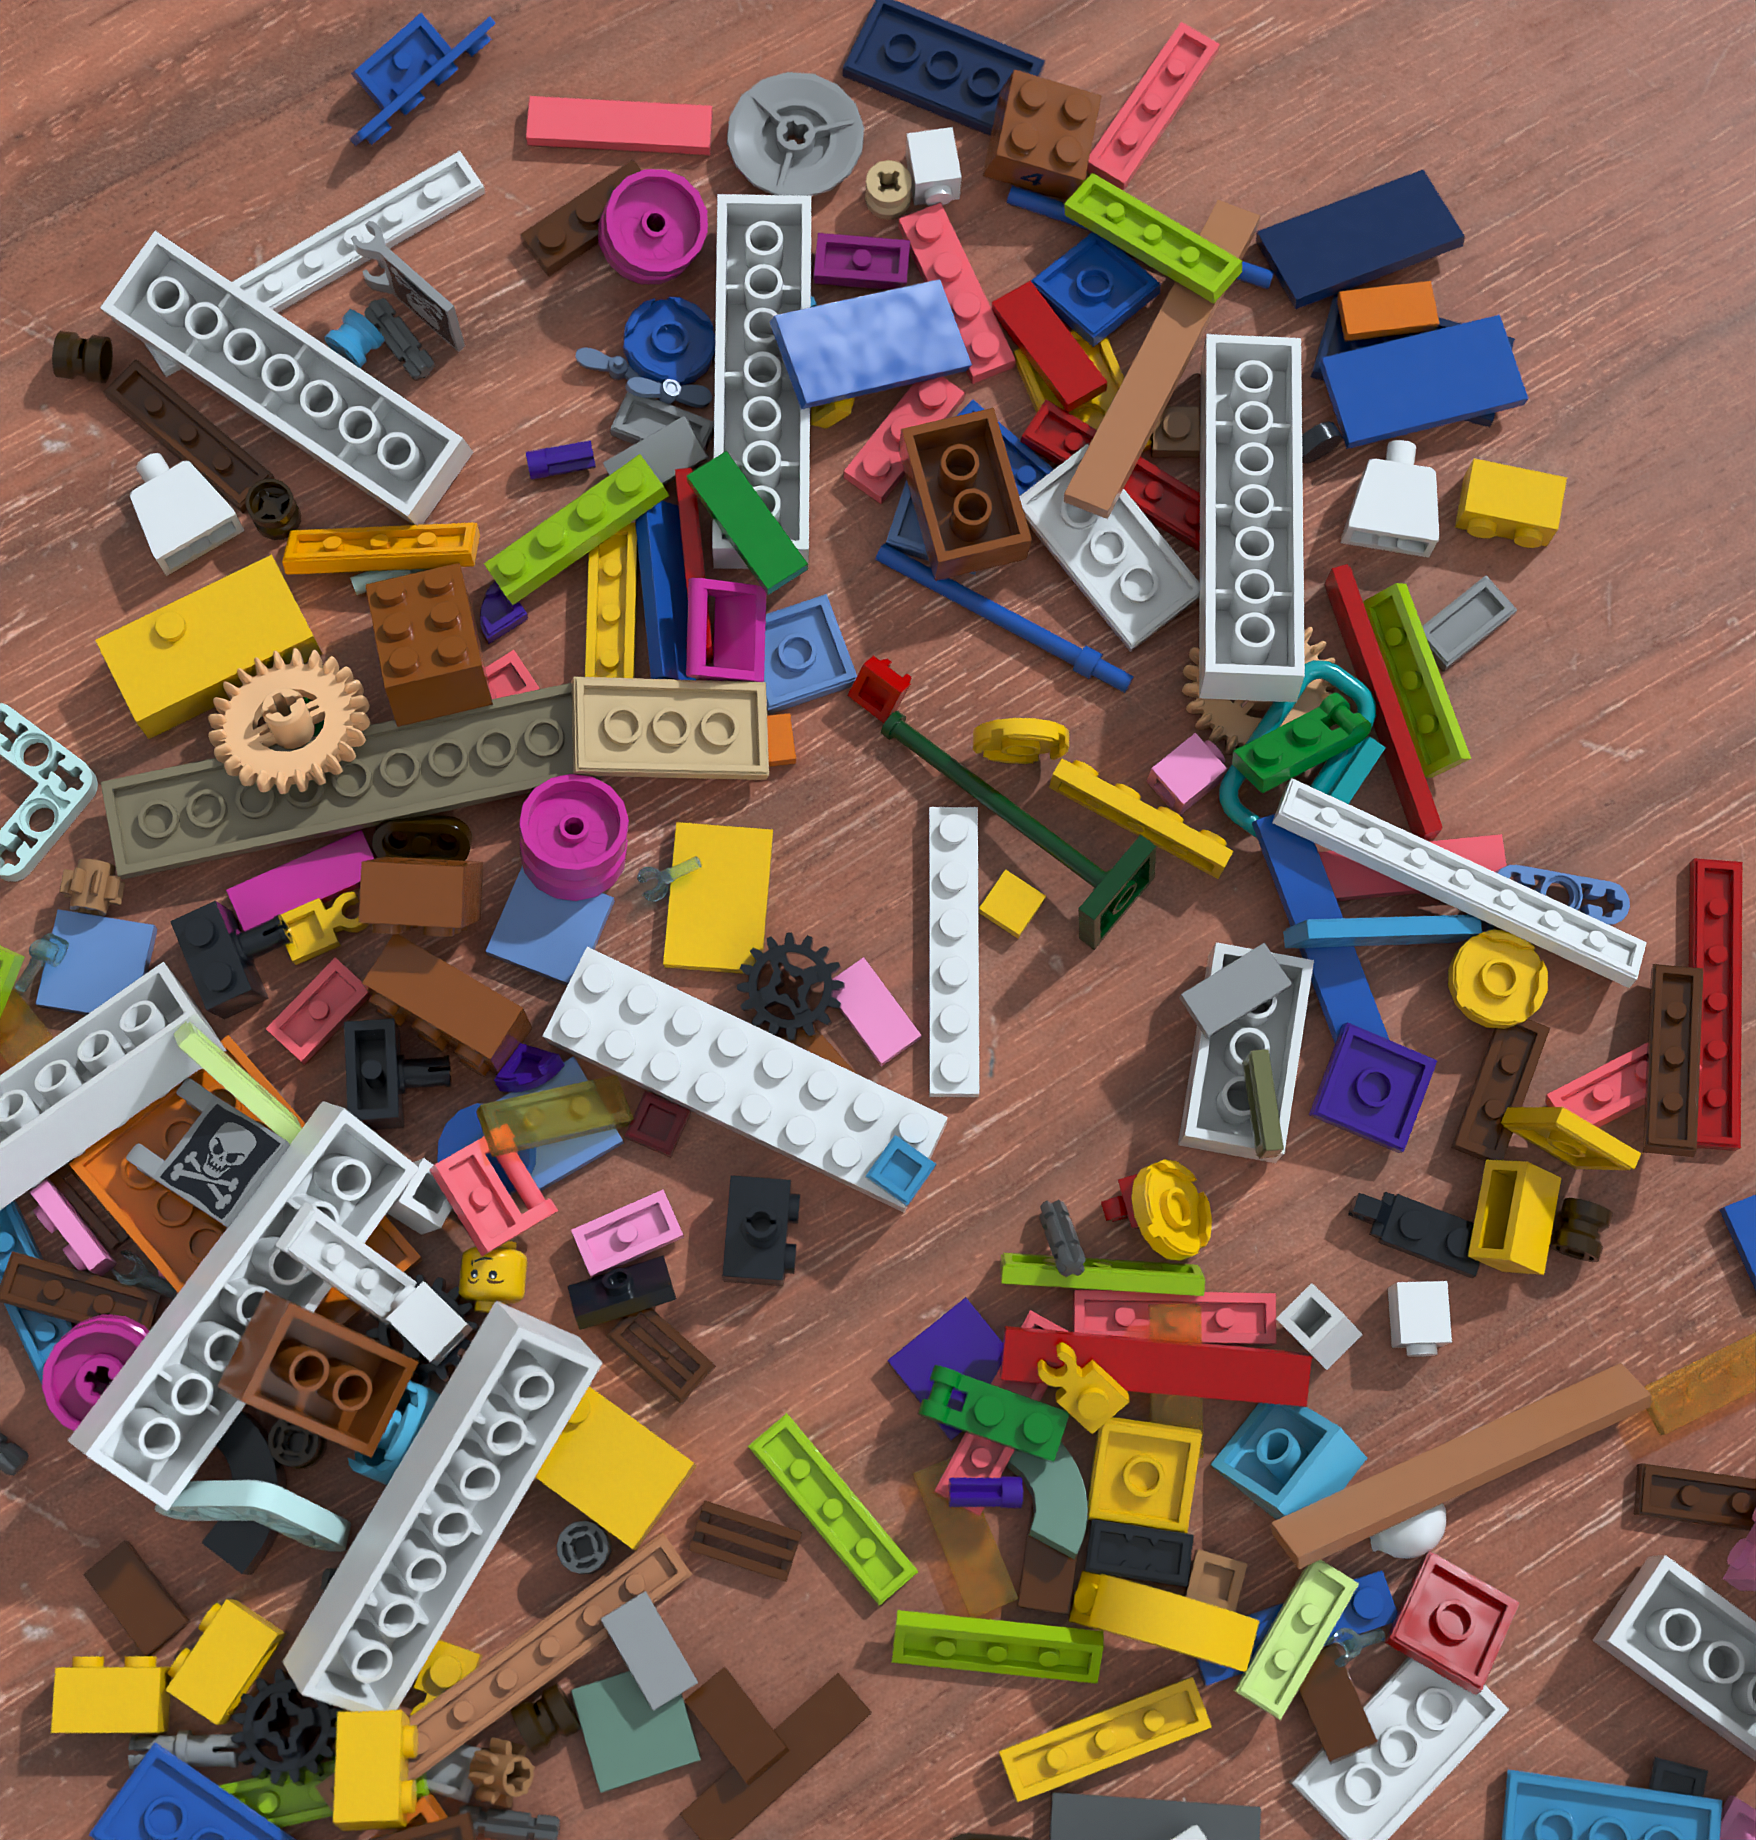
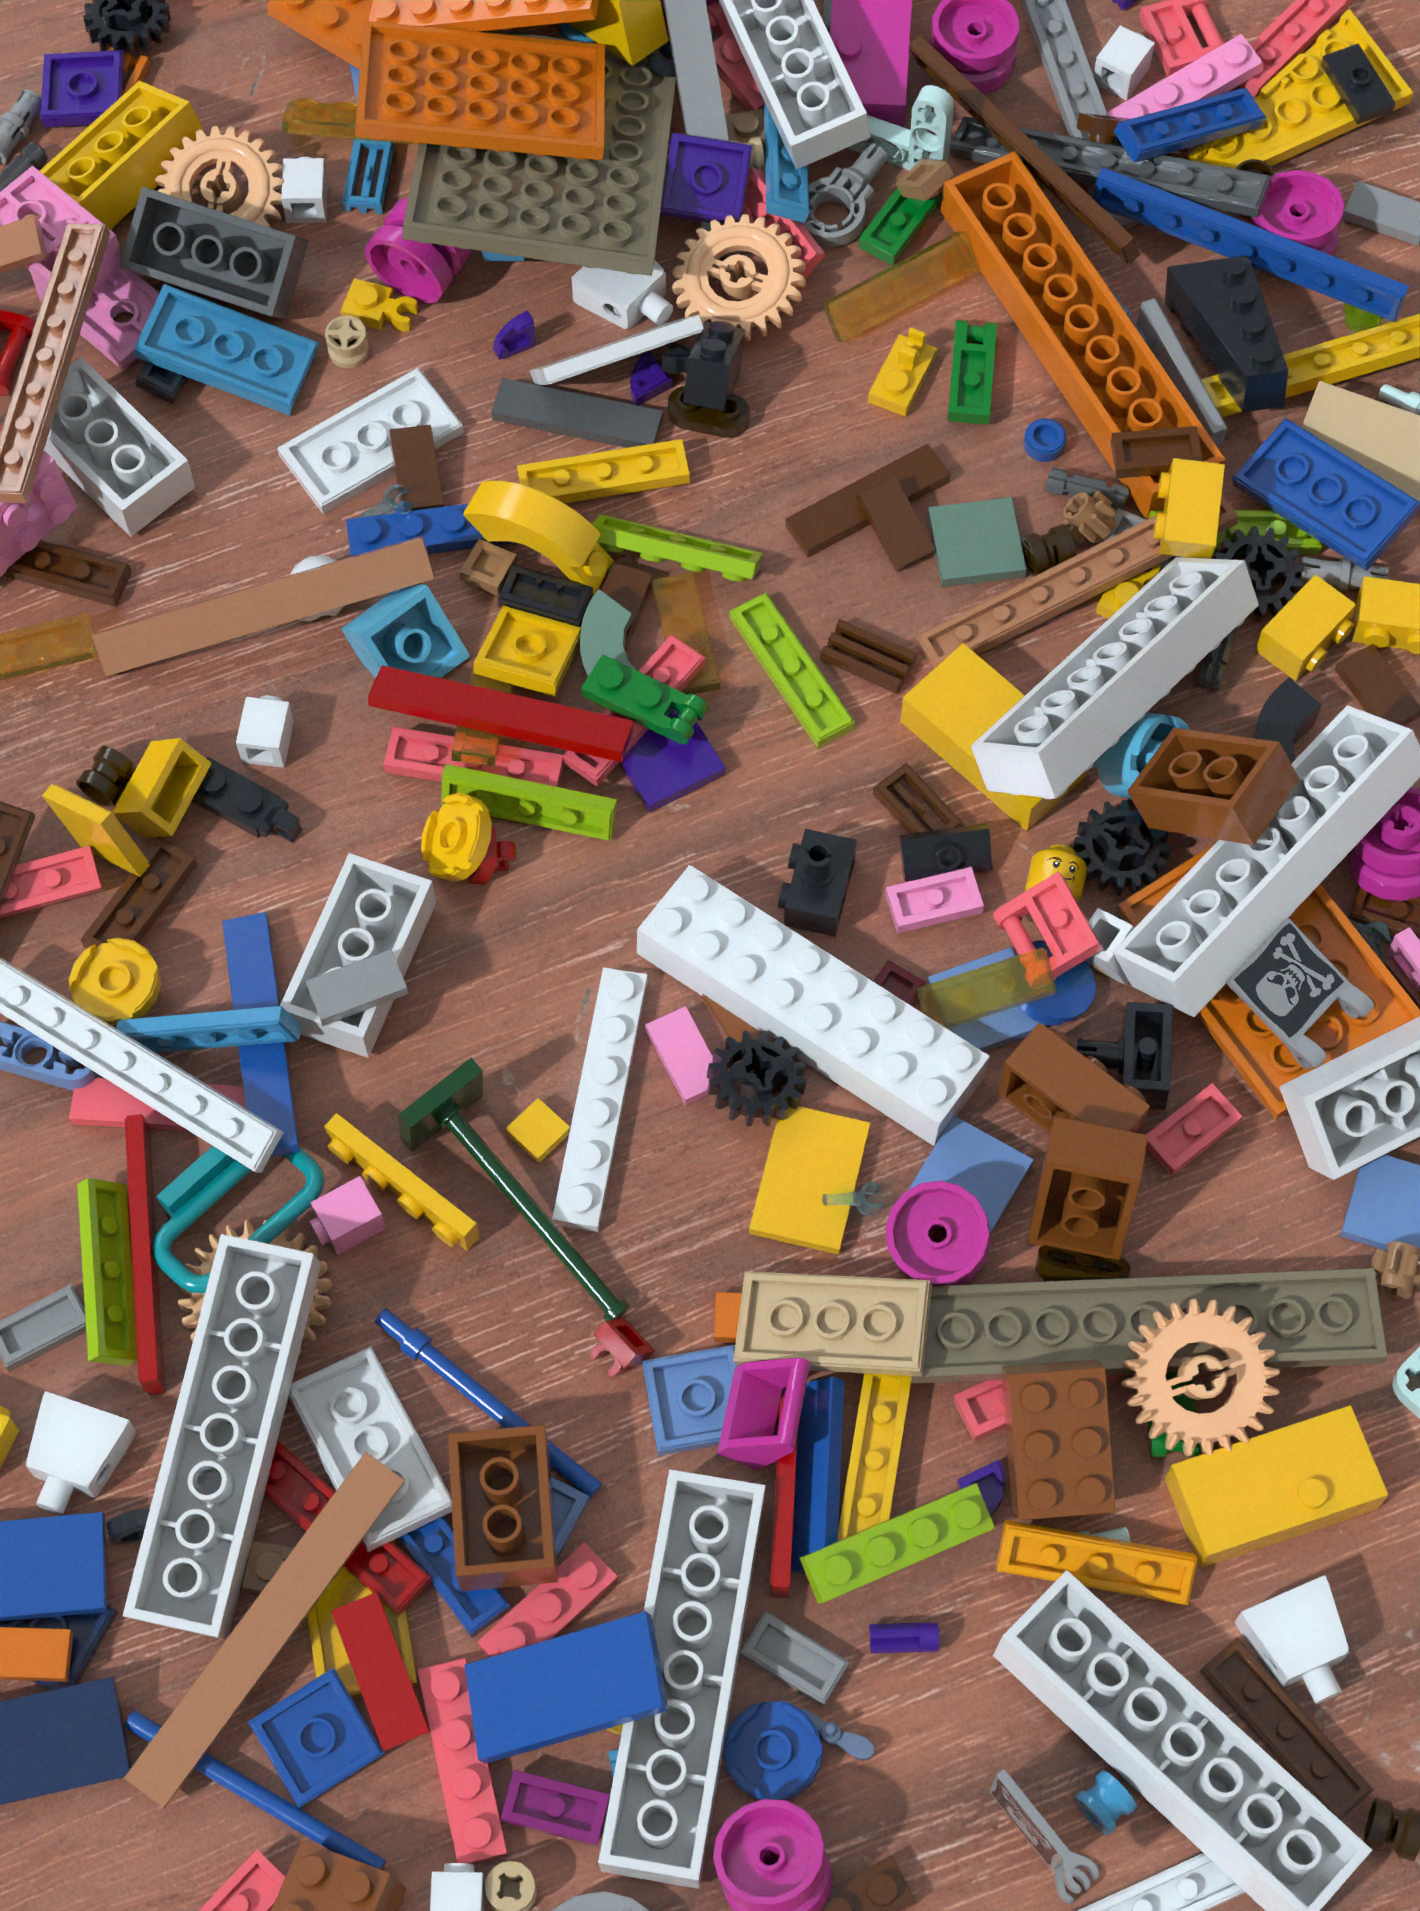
camera: 165 degrees left, 10 degrees down
light aqua beam [155,1480,351,1552] -> none
black brick [170,901,293,1020] -> none
yellowish green tile [174,1021,302,1144] -> none
dark pink tile [226,830,375,931] -> none
dark brown wheel [246,479,301,540] -> none
white tile [275,1202,417,1325] -> none
yellow plate [281,892,369,965] -> none
dark grey axle [364,298,435,380] -> none
white brick [387,1281,473,1366] -> none
dark purple tile [494,1043,564,1093] -> none
dark grey wheel [557,1521,612,1575] -> none
light grey tile [600,1591,698,1711] -> none
light grey tile [603,416,709,485] -> none
sand blue piece [625,377,712,408] -> none
green tile [686,450,808,595] -> none
dark azure tile [866,1135,937,1207] -> none
dark purple piece [948,1477,1023,1508] -> none
yellow tile [973,718,1069,764] -> none
yellow plate [1037,1342,1129,1434] -> none
dark grey axle [1039,1200,1086,1277] -> none
lime plate [1064,173,1242,304] -> none
green plate [1232,693,1372,793] -> none
yellowish green tile [1233,1560,1359,1720] -> none
olive tile [1242,1049,1284,1159] -> none
white brick [1276,1283,1363,1370] -> none
dark purple tile [1309,1022,1438,1153] -> none
tile [1384,1551,1520,1696] -> none

